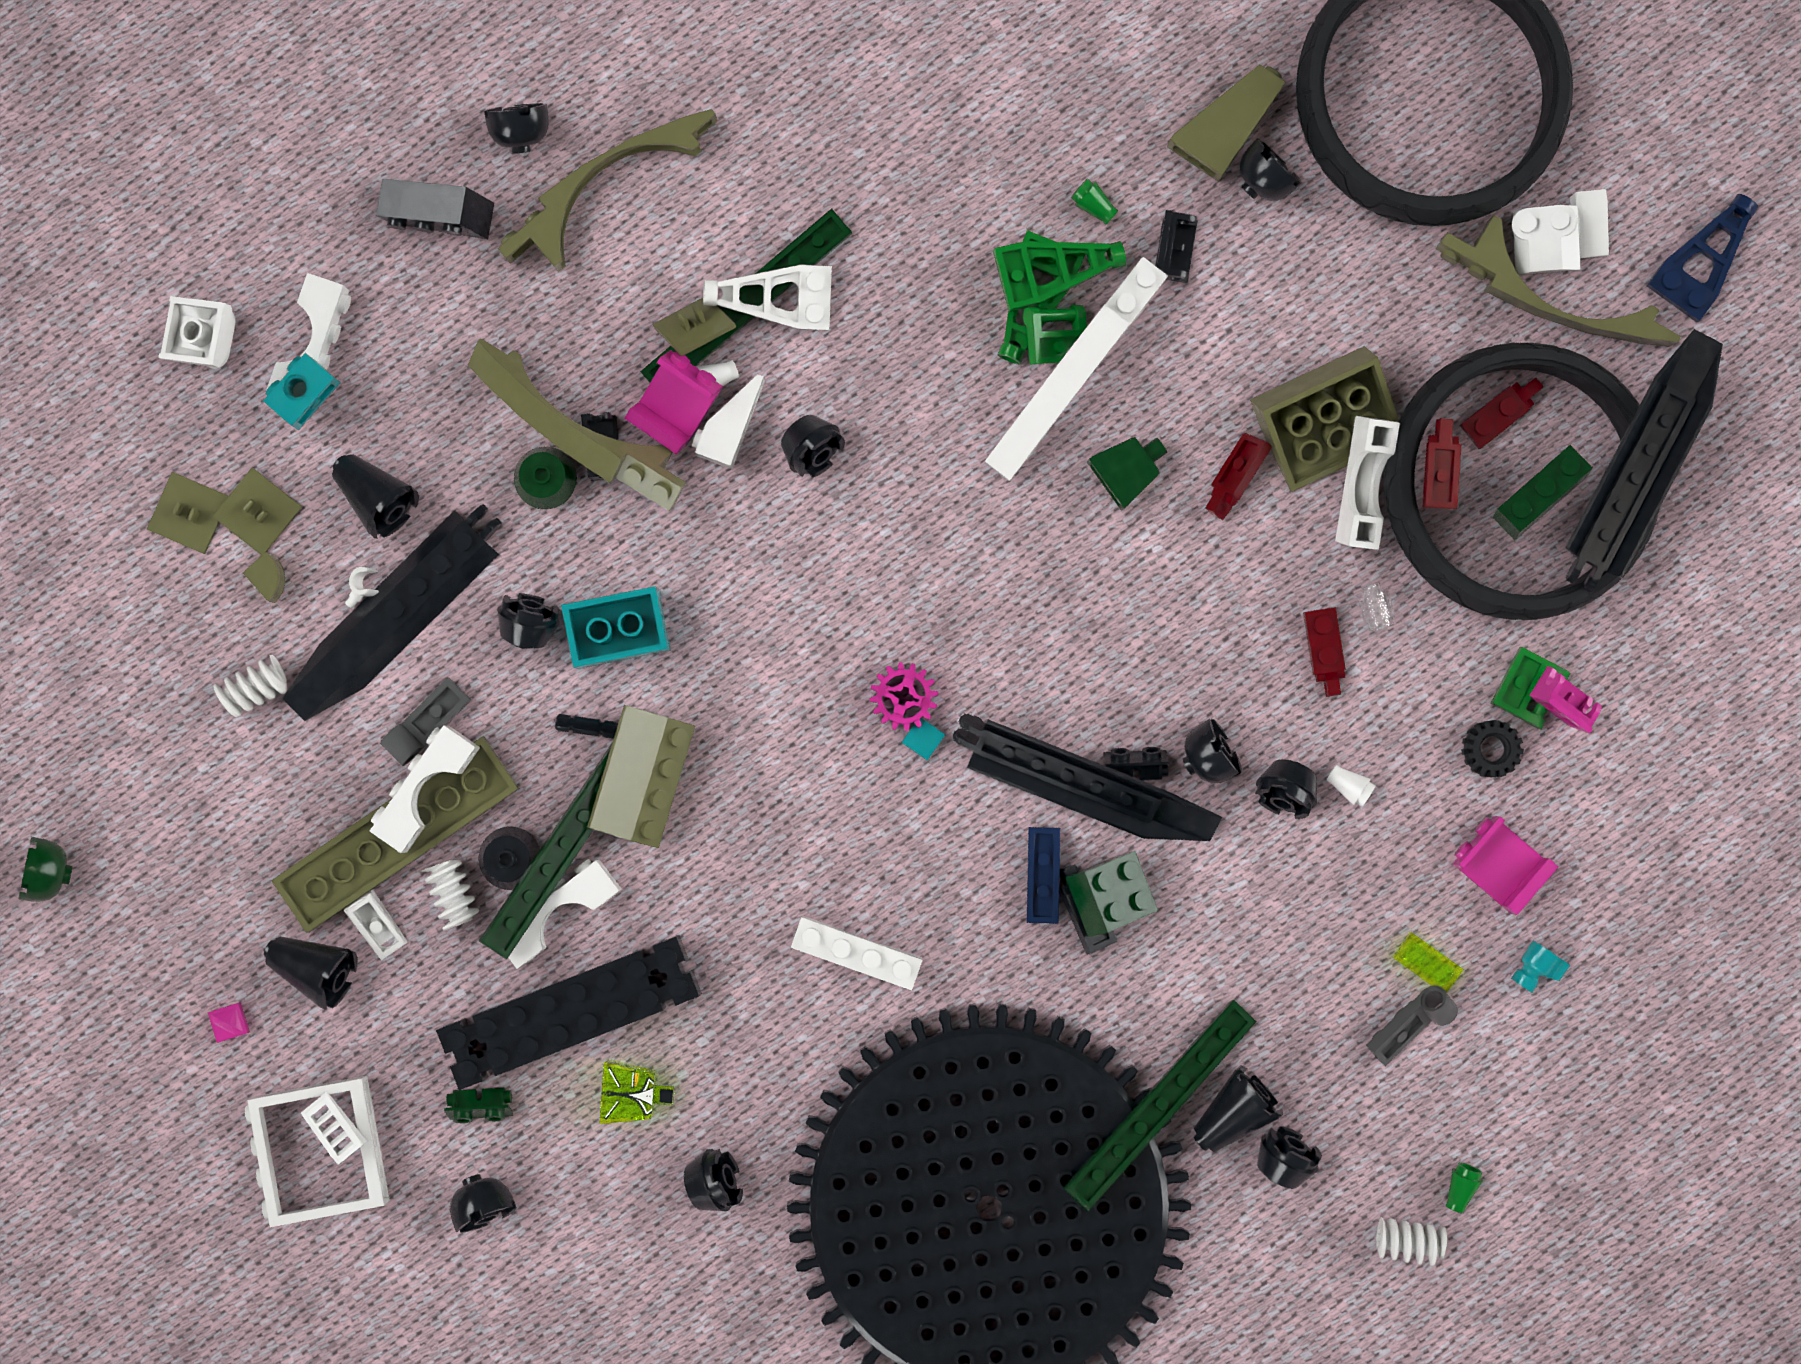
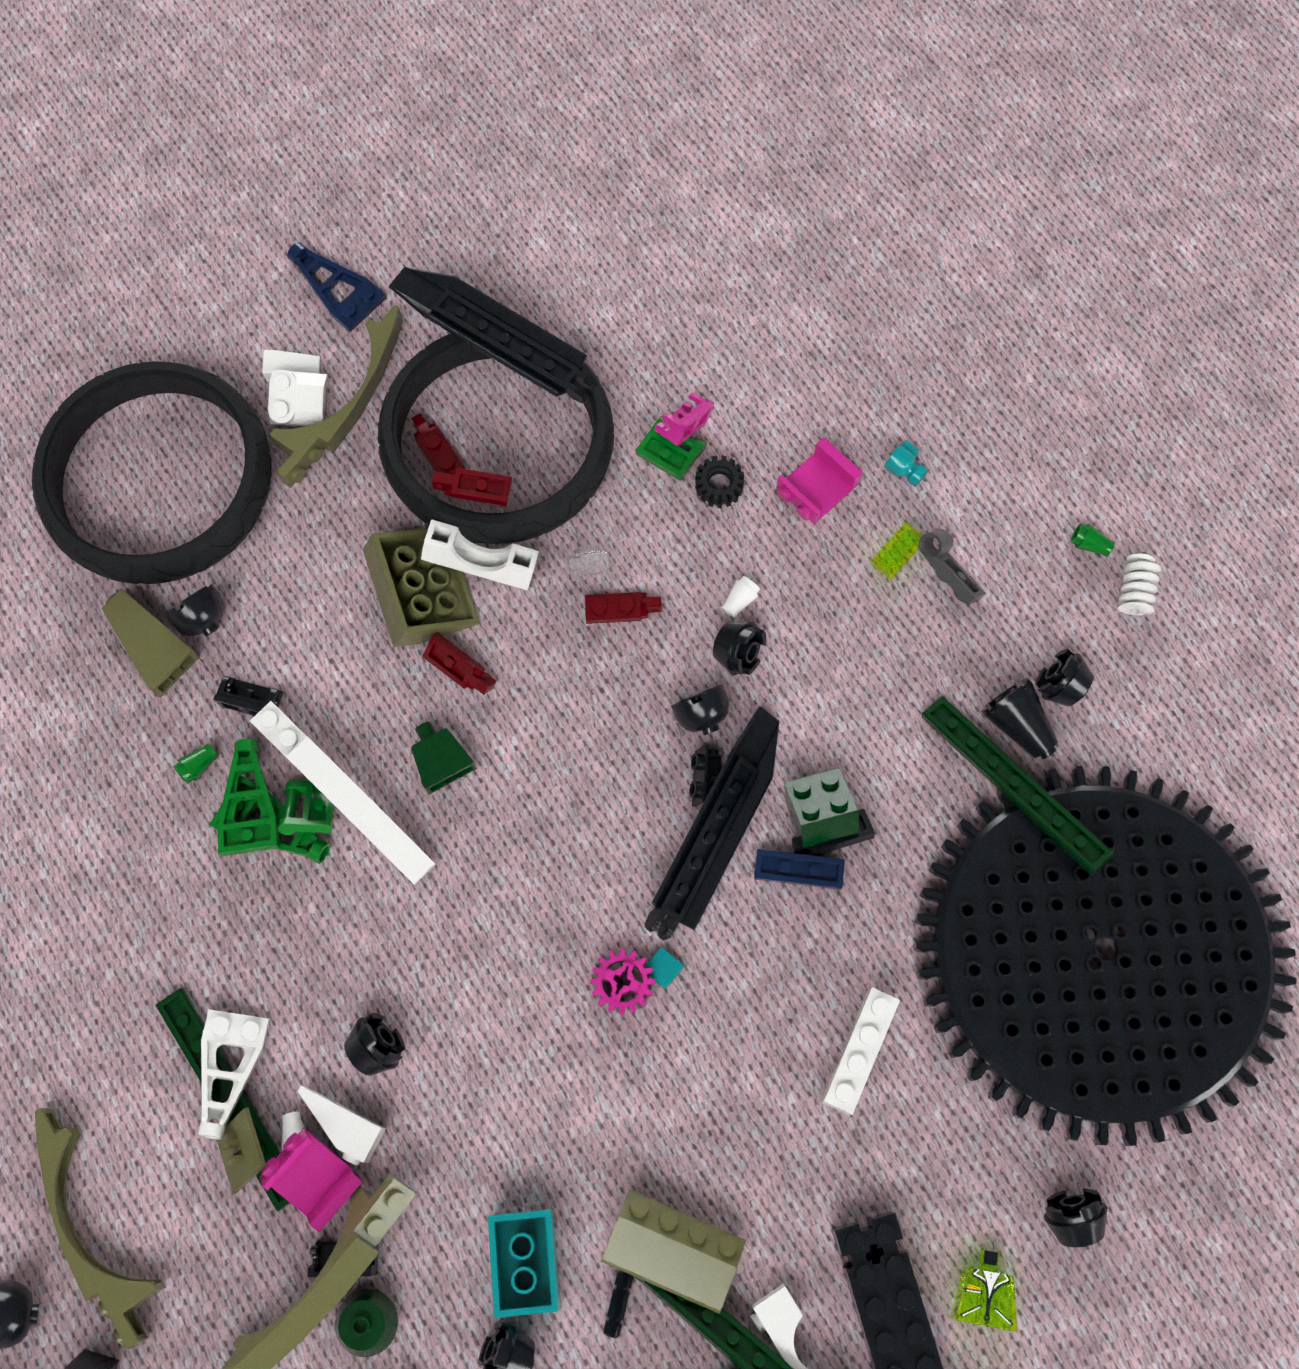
camera: 80 degrees left, 15 degrees down
dark green brick [1493,445,1593,540] -> none

